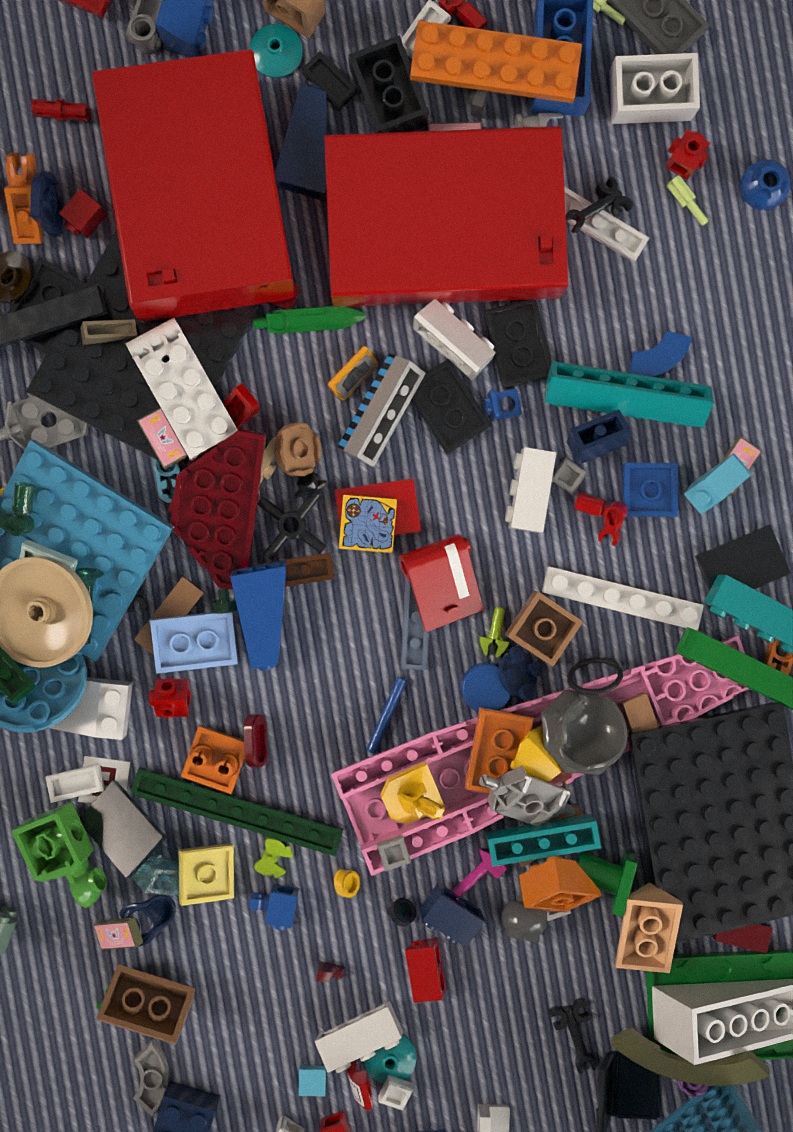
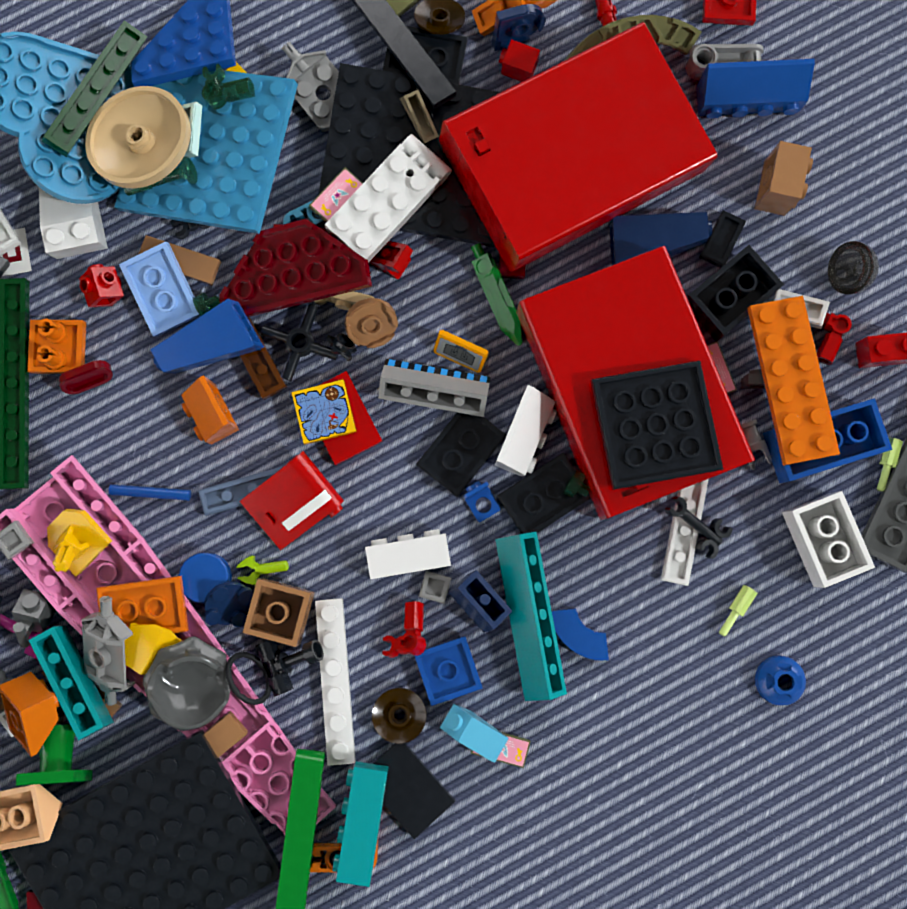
camera: 70 degrees right, 5 degrees down
teal dish [249,24,303,78] -> none
red brick [665,129,711,180] -> none
none -> dark grey brick [12,589,56,648]
none -> orange slope [181,375,239,445]
none -> black bar [255,640,324,697]
none -> dark brown dish [372,688,427,744]
none -> clear green tile [563,470,590,498]
none -> olive tile [564,15,702,61]
none -> black tile [590,361,724,490]

